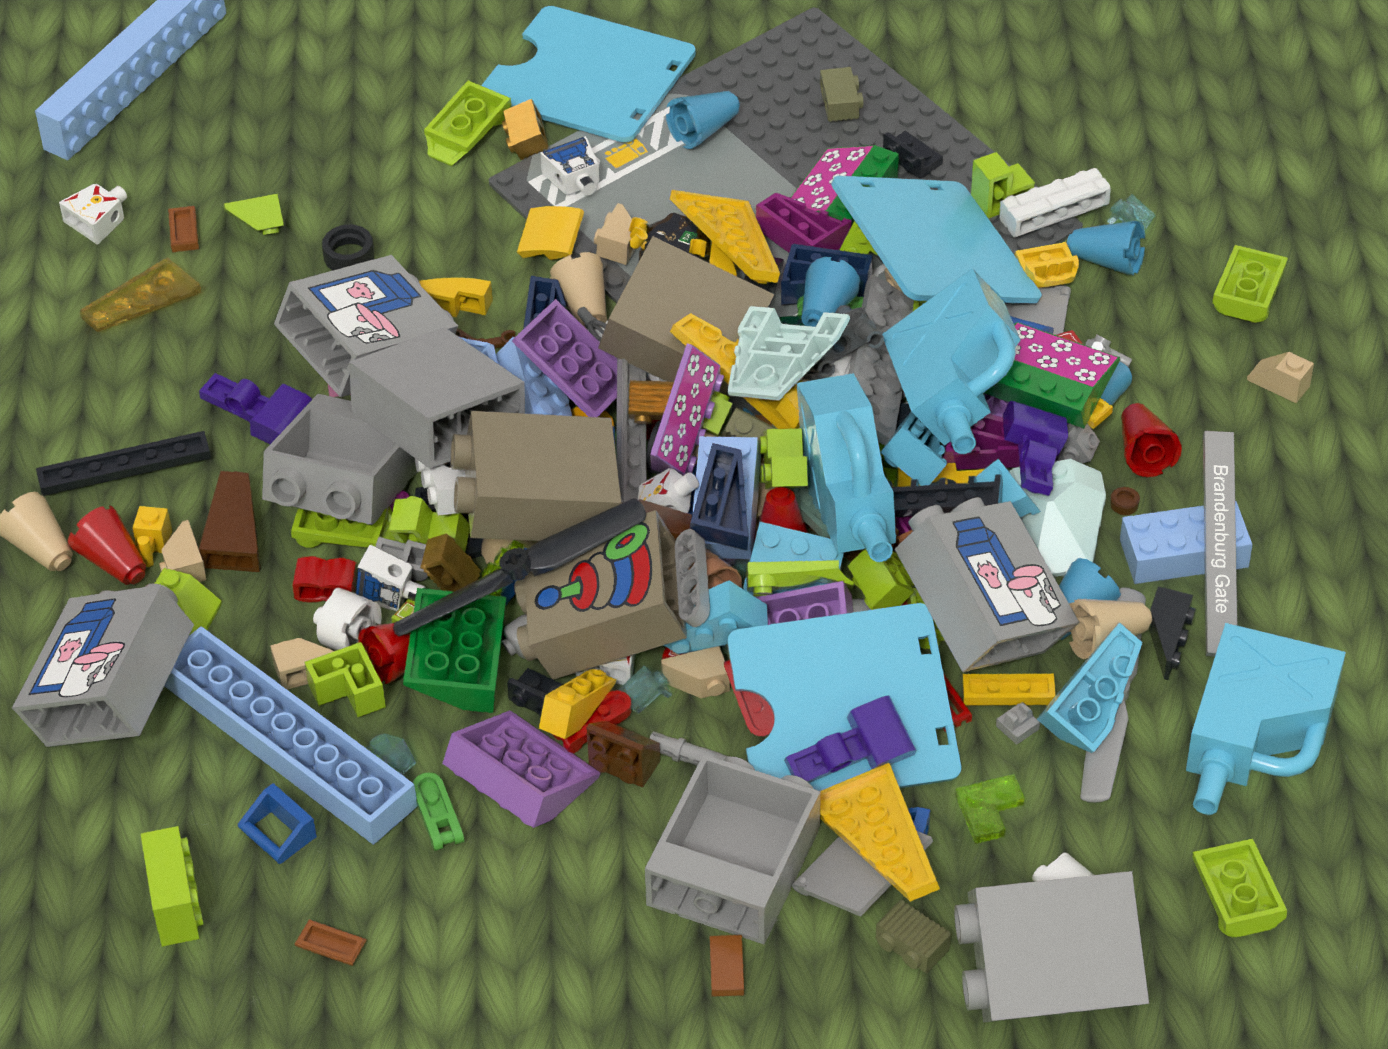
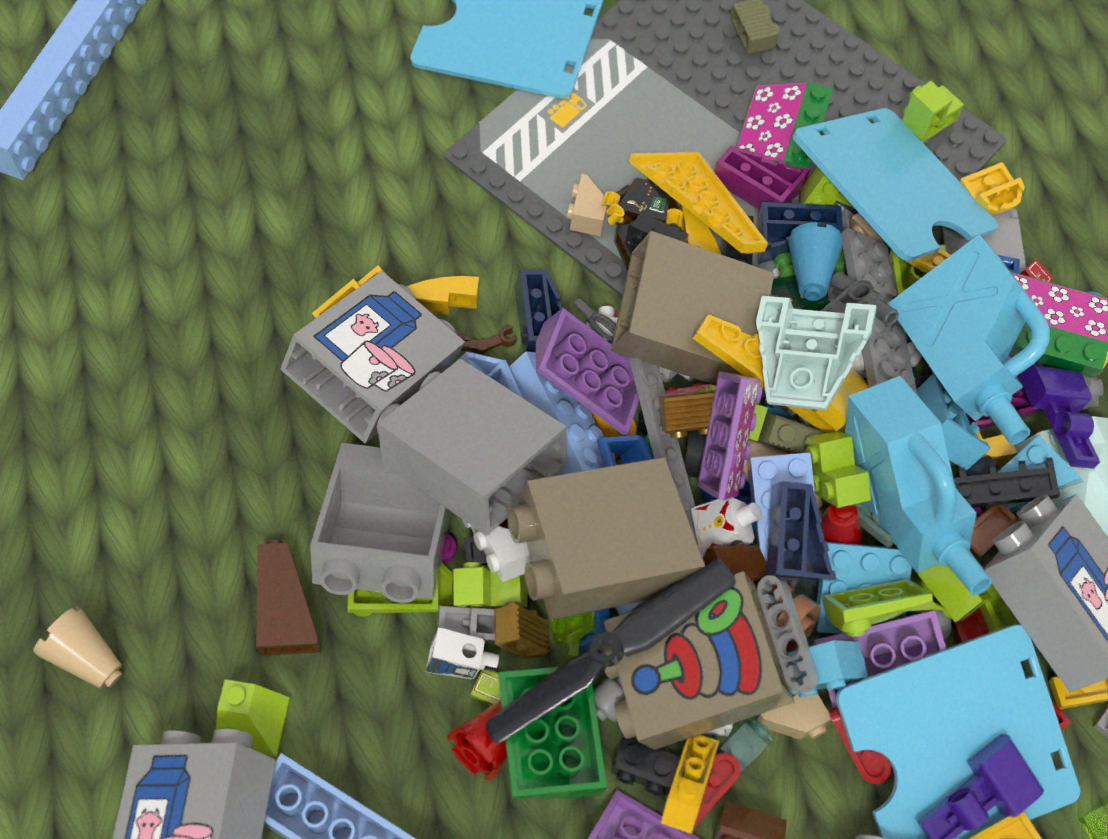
camera: 15 degrees left, 15 degrees up
black plate [36,431,211,496] -> none
white torso [59,184,127,245] -> none
red cone [68,506,146,585] -> none
clear yellow wing [80,257,201,332] -> none
yellow brick [133,506,172,567] -> none
tan slope [159,520,206,582] -> none
dark orange tile [168,206,199,252] -> none
dark purple plate [199,373,312,444] -> none
lime slope [223,194,284,235] -> none
tan slope [270,638,334,690] -> none
red brick [293,556,357,602] -> none
lime brick [304,642,386,717] -> none
white brick [313,588,382,651] -> none
black tyre [322,224,374,271] -> none
lime slope [424,80,512,166] -> none
brick [502,99,549,160] -> none
yellow slope [517,206,584,260] -> none
white torso [540,136,599,196] -> none
tan cone [550,252,607,330] -> none
light grey pin [649,731,729,766] -> none
dark azure cone [666,91,740,149] -> none
black bracket [883,130,943,179] -> none
white brick [1000,168,1111,238] -> none
dark azure cone [1067,221,1145,275] -> none
light grey piece [1085,334,1132,367] -> none
clear light blue bracket [1107,194,1155,230] -> none

